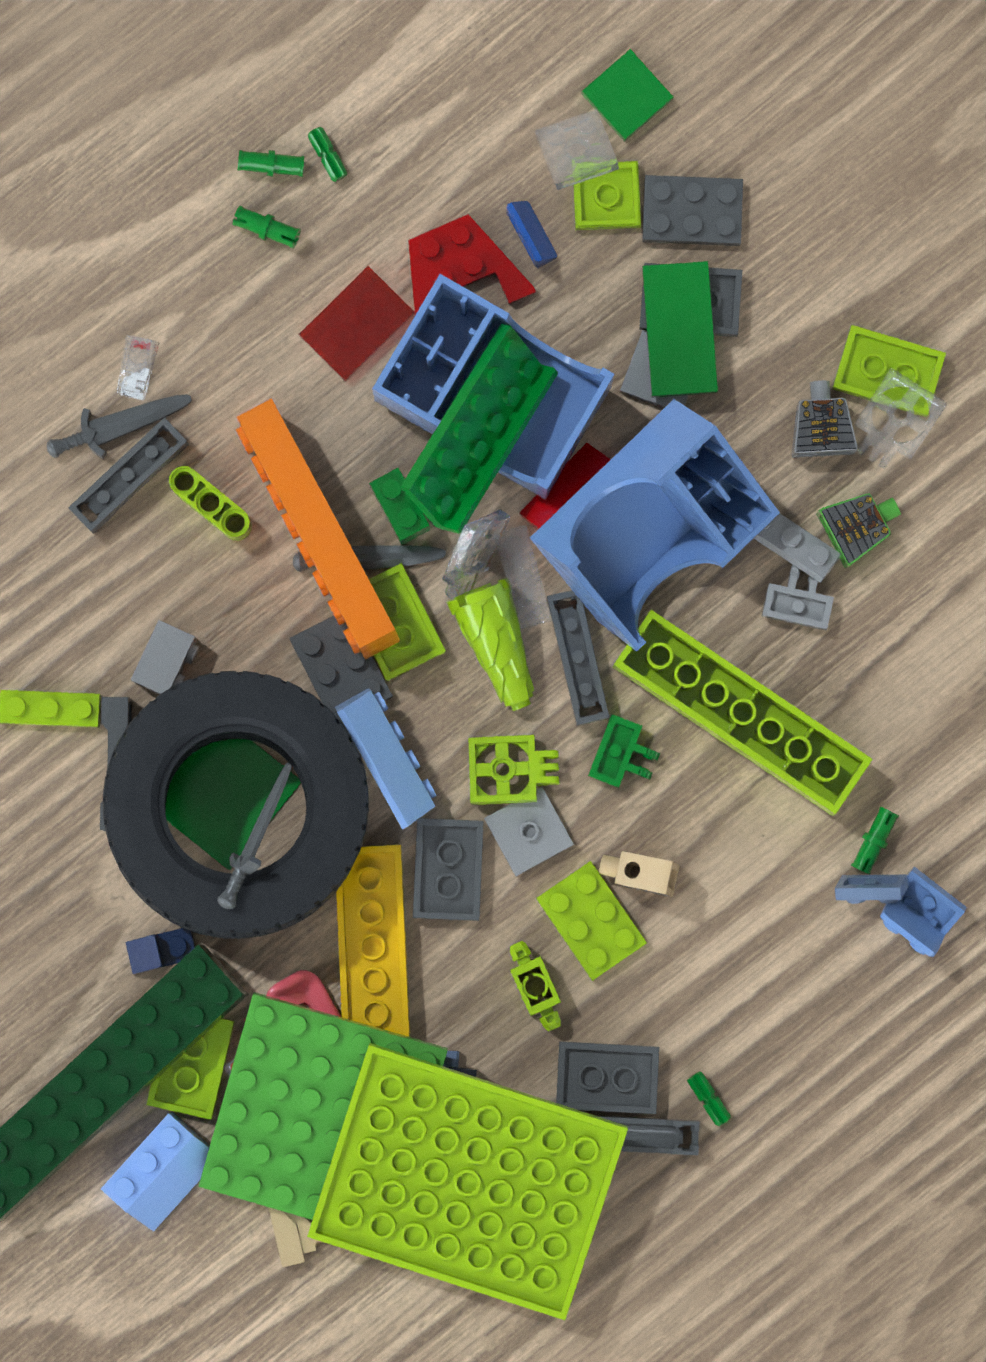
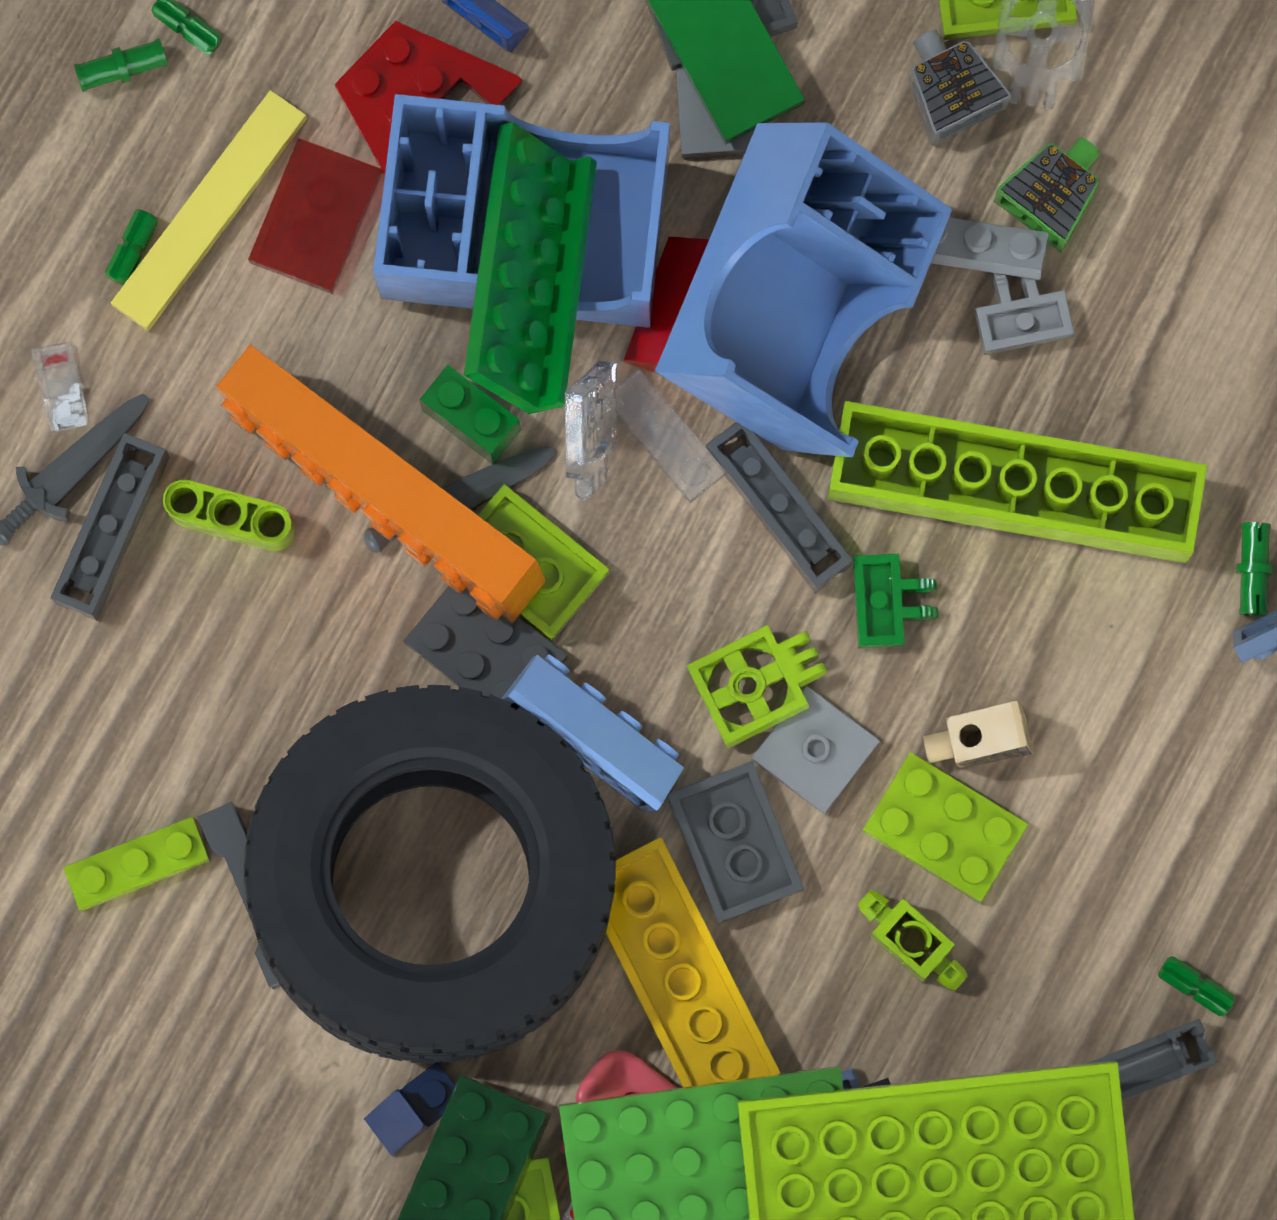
camera: 20 degrees left, 5 degrees down
light grey brick [131,620,199,694] -> none
green sticker [166,739,301,870] -> none
dark grey sword [217,762,292,909] -> none
green pin [232,205,301,249] -> none
lime cone [446,578,535,711] -> none
dark grey plate [556,1041,659,1114] -> none
none -> green piece [105,209,158,285]
none -> light yellow tile [111,90,307,332]

